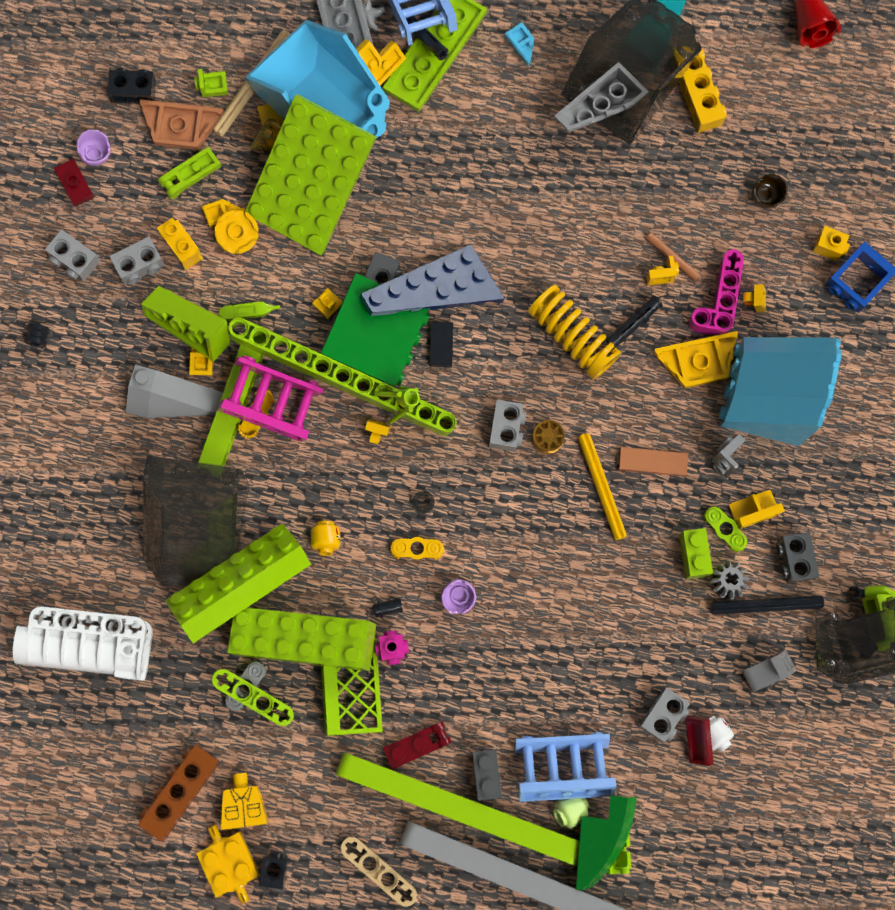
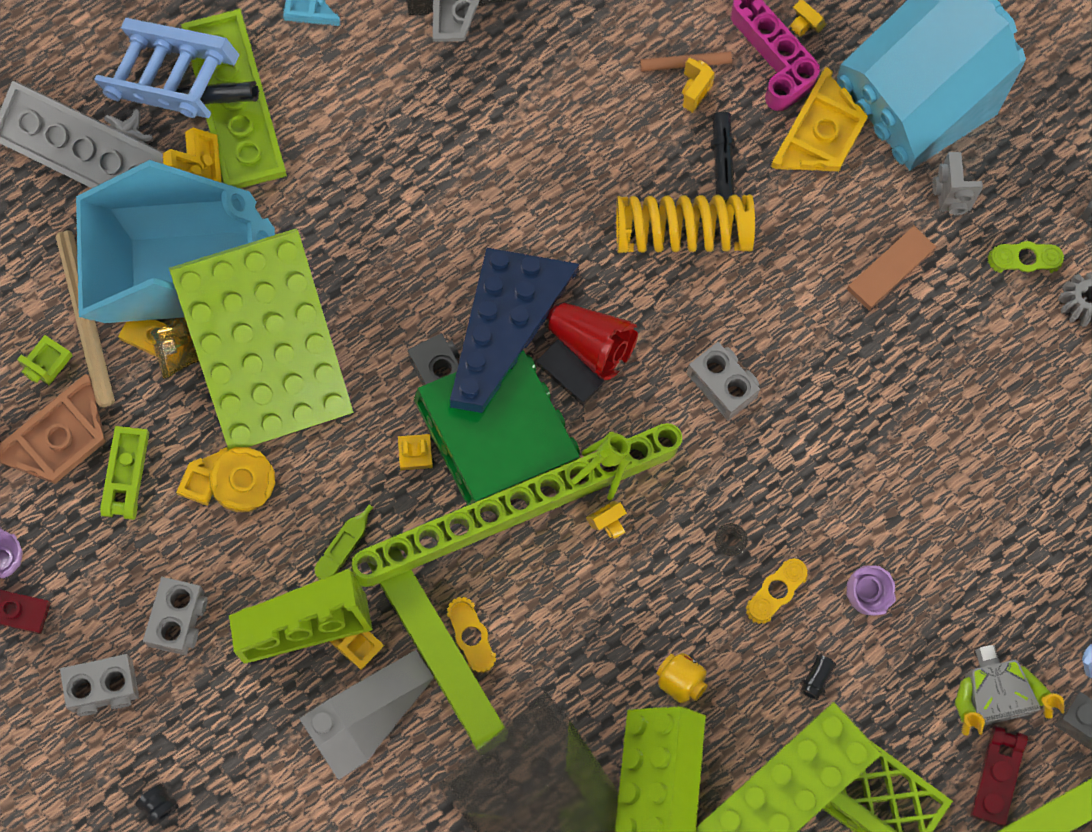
camera: 45 degrees left, 5 degrees down
yellow window [157,218,203,271] -> none
dark pink fence [217,356,324,442] -> none
dark pink brick [375,631,409,665] -> none
pearl gold wheel [532,420,565,454] -> none
yellow axle [578,433,627,540] -> none
lime brick [679,528,713,579] -> none
yellow panel [729,490,785,529] -> none
none -> red cone [547,302,638,380]
none -> torso [955,645,1064,736]

